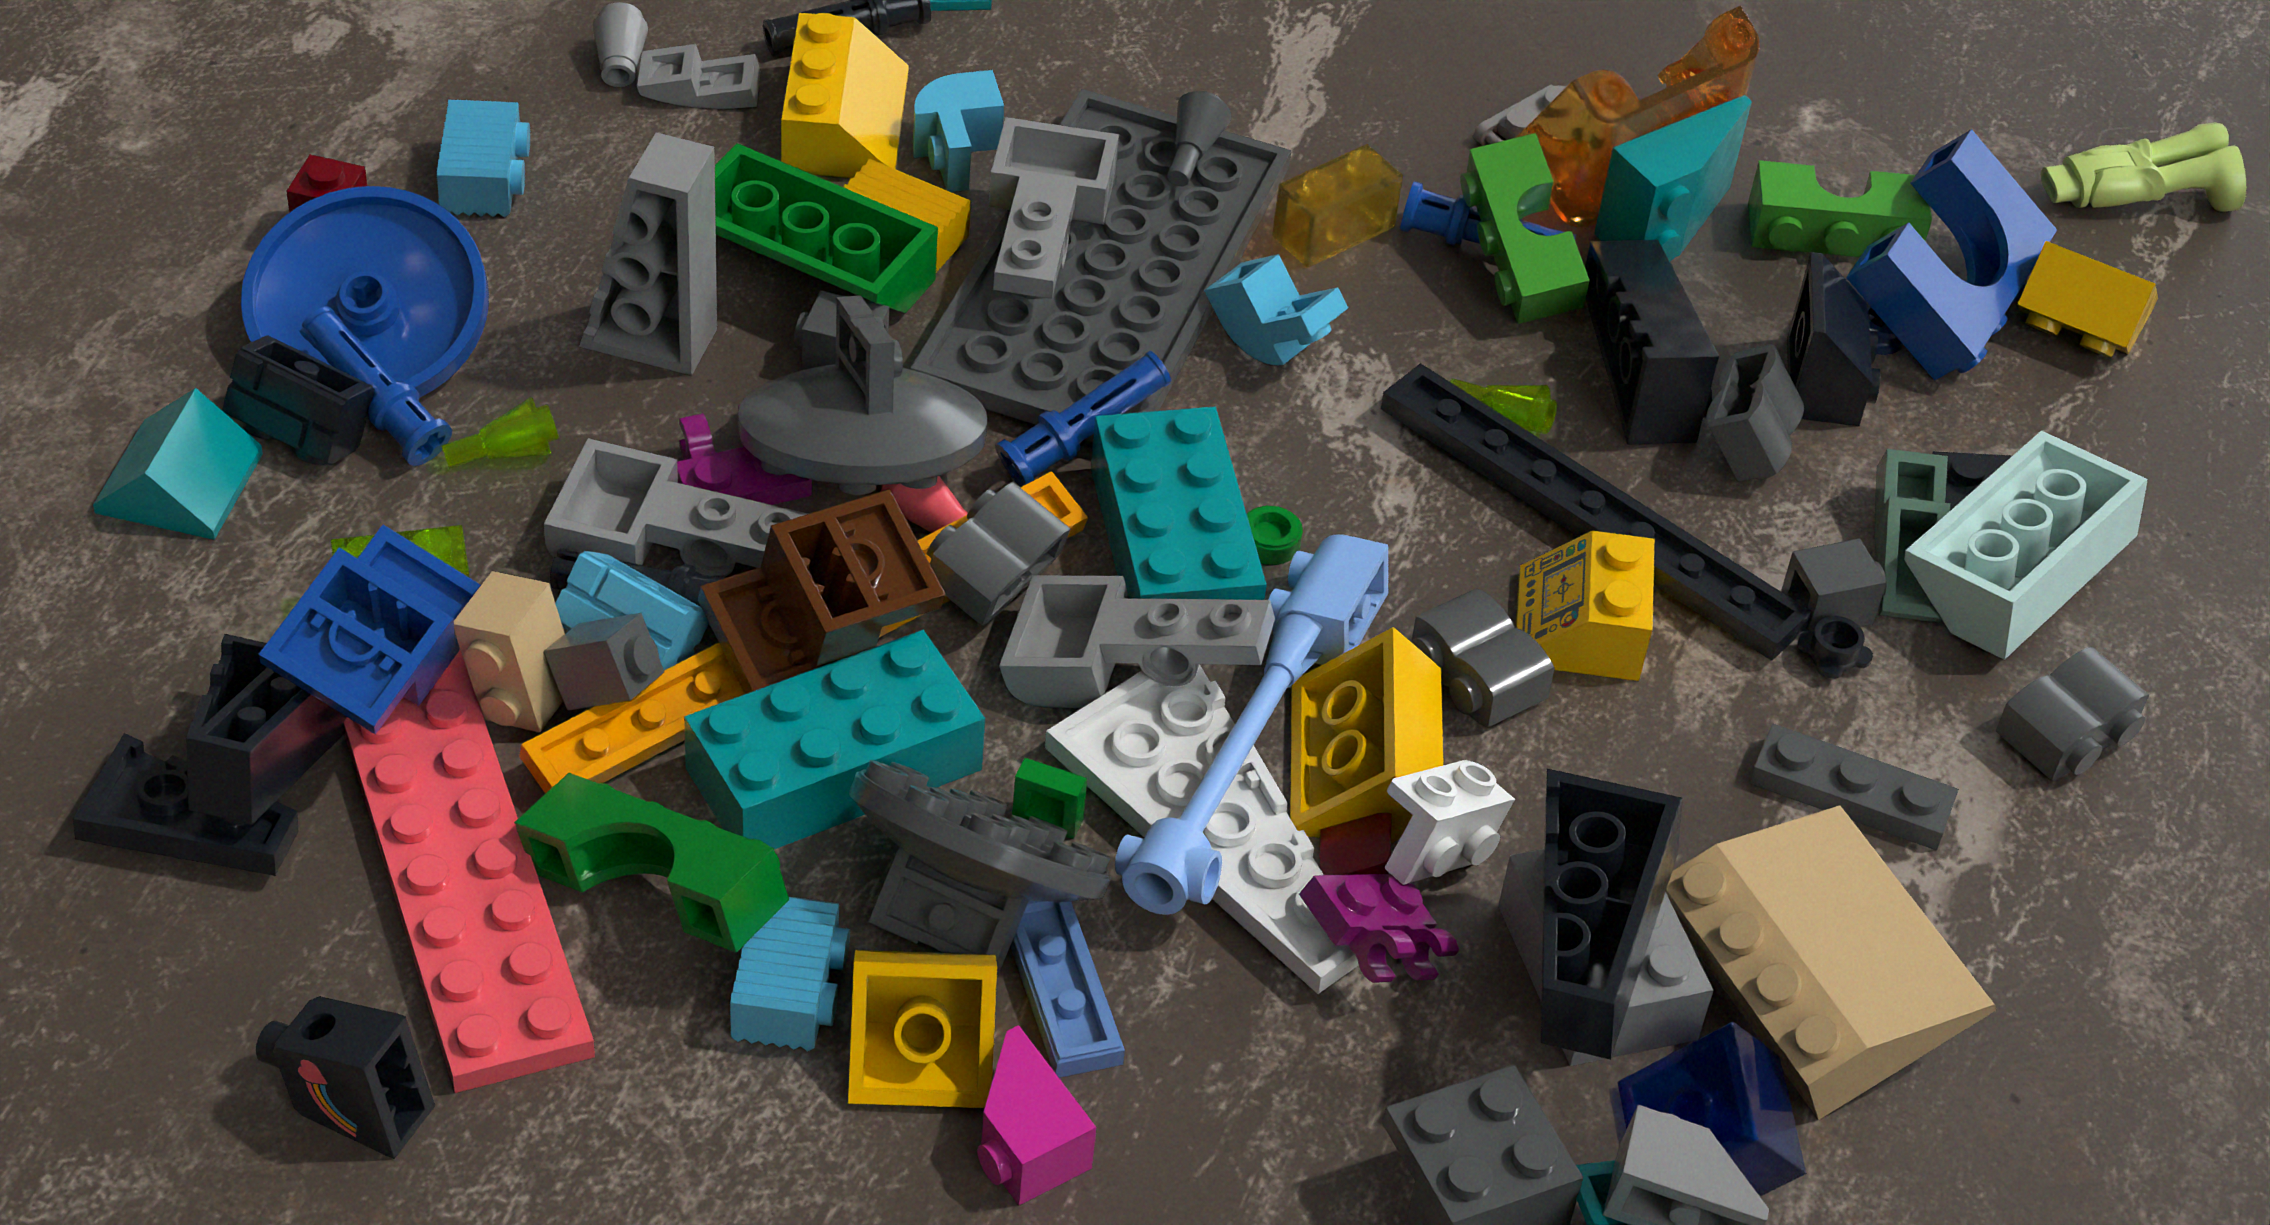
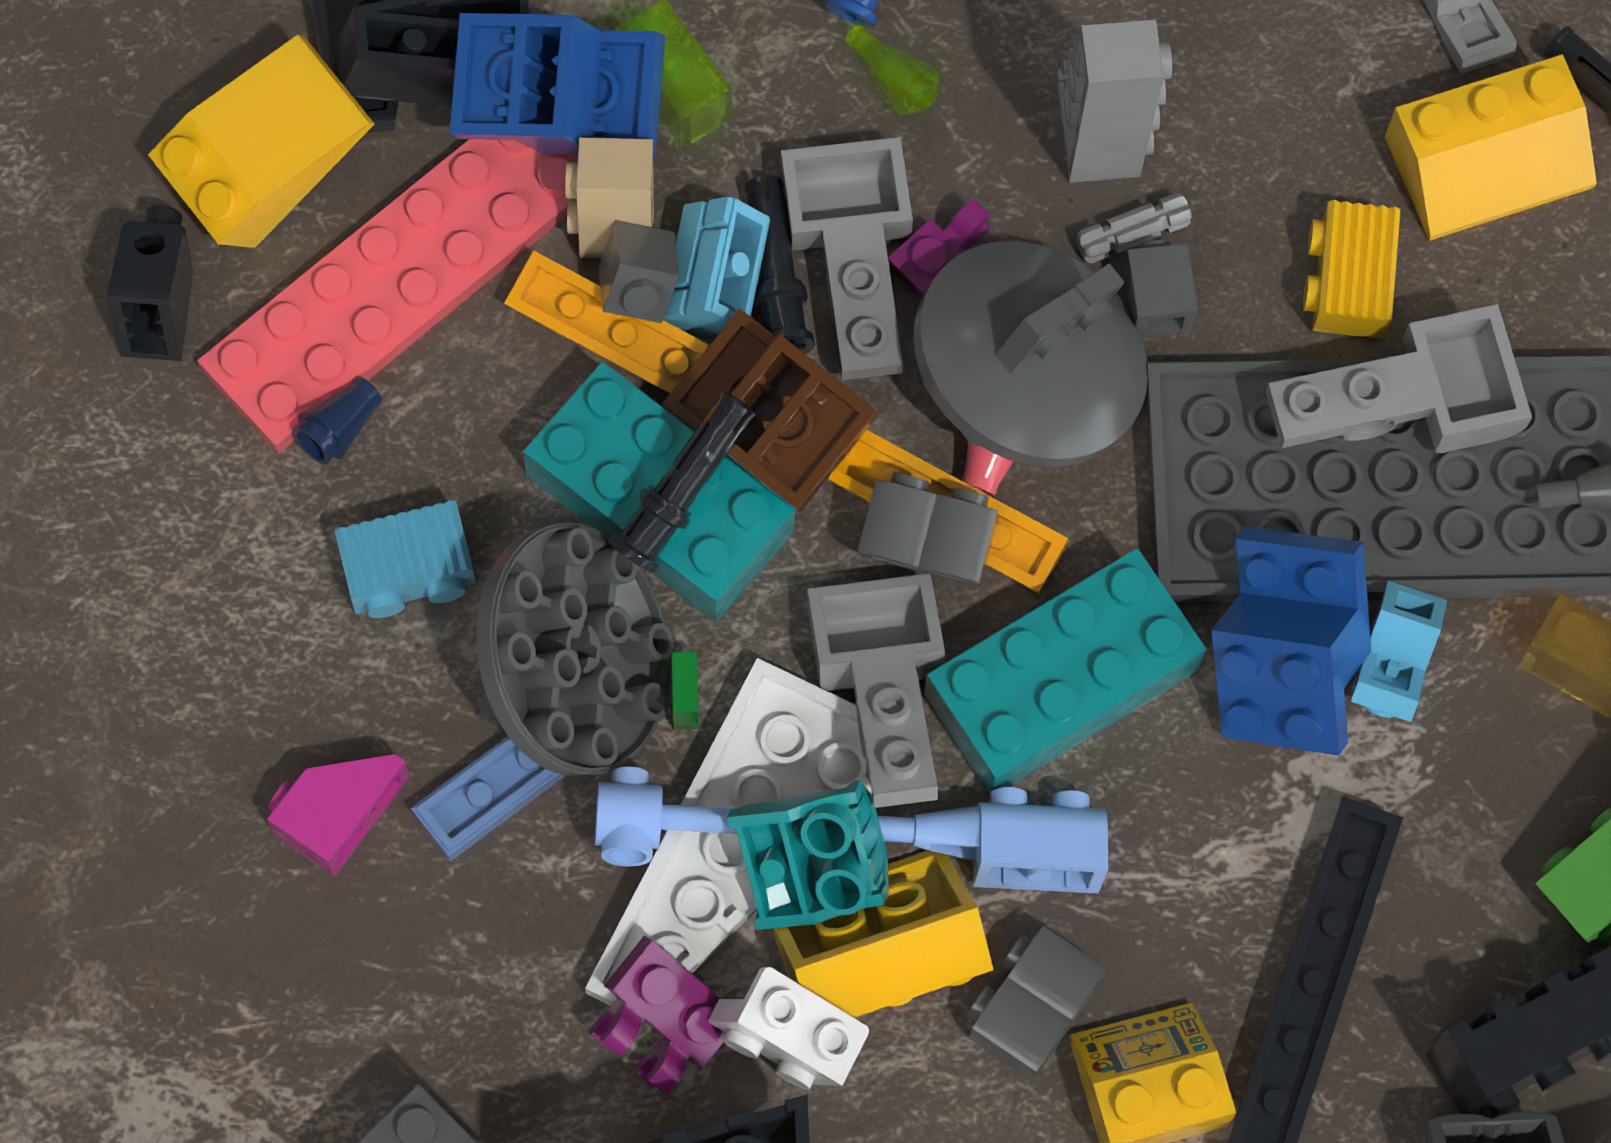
camera: 70 degrees right, 25 degrees up
green arch [514,773,789,953] -> none
green slope [715,143,938,313] -> none
yellow slope [848,950,997,1108] -> none
medium azure brick [913,70,1004,192] -> none
blue pin [995,351,1172,487] -> none
green tile [1247,506,1303,565] -> none
dark red slope [1319,813,1392,875] -> none
clear neon green cone [1449,378,1557,437] -> none
none -> yellow slope [148,35,375,248]
none -> dark blue cone [292,376,382,465]
none -> black pin [608,390,756,572]
none -> teal slope [726,780,889,930]
none -> light grey axle [1076,193,1192,264]
none -> blue bracket [1211,526,1371,756]

